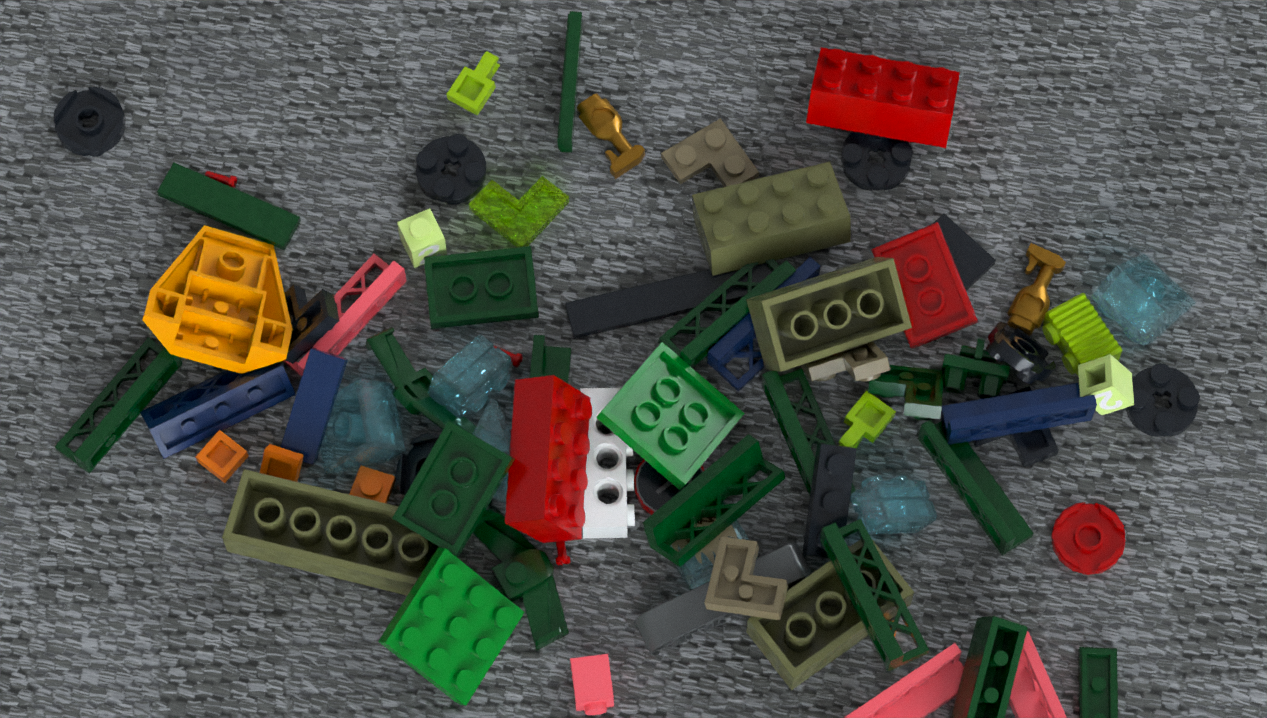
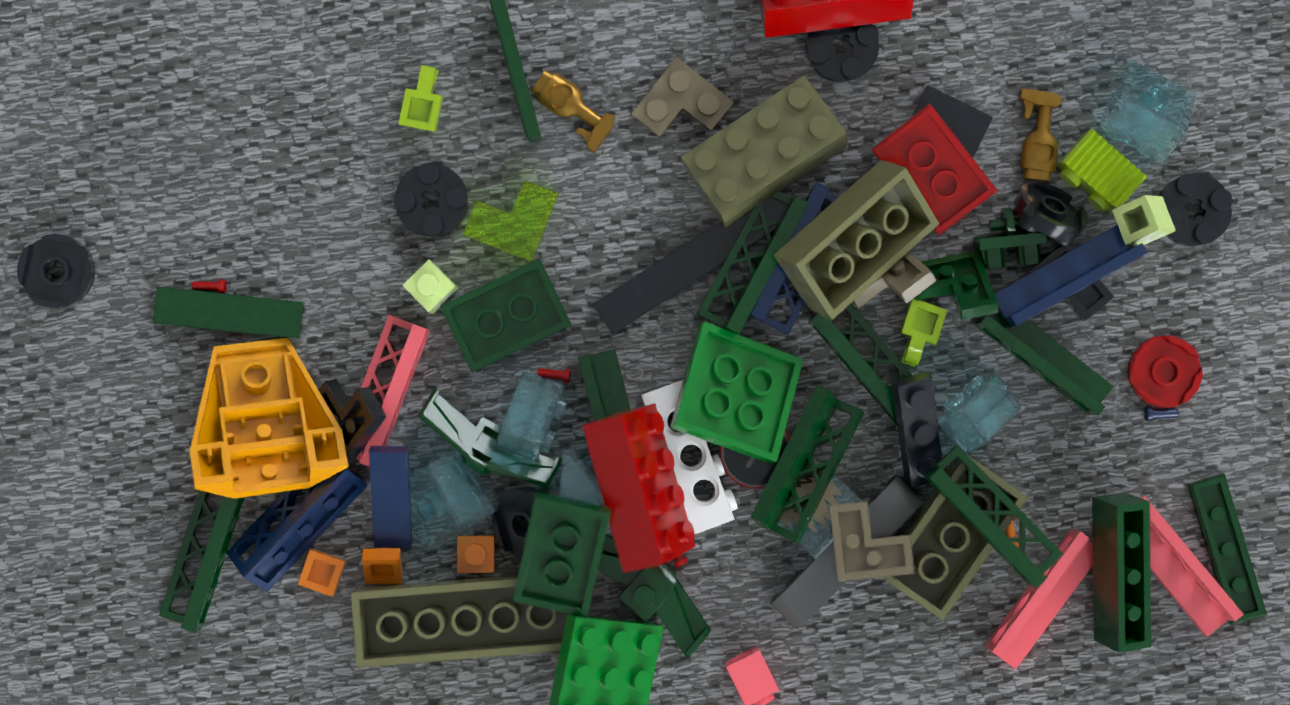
camera: 20 degrees left, 20 degrees up
none -> dark blue piece [1144,407,1179,421]

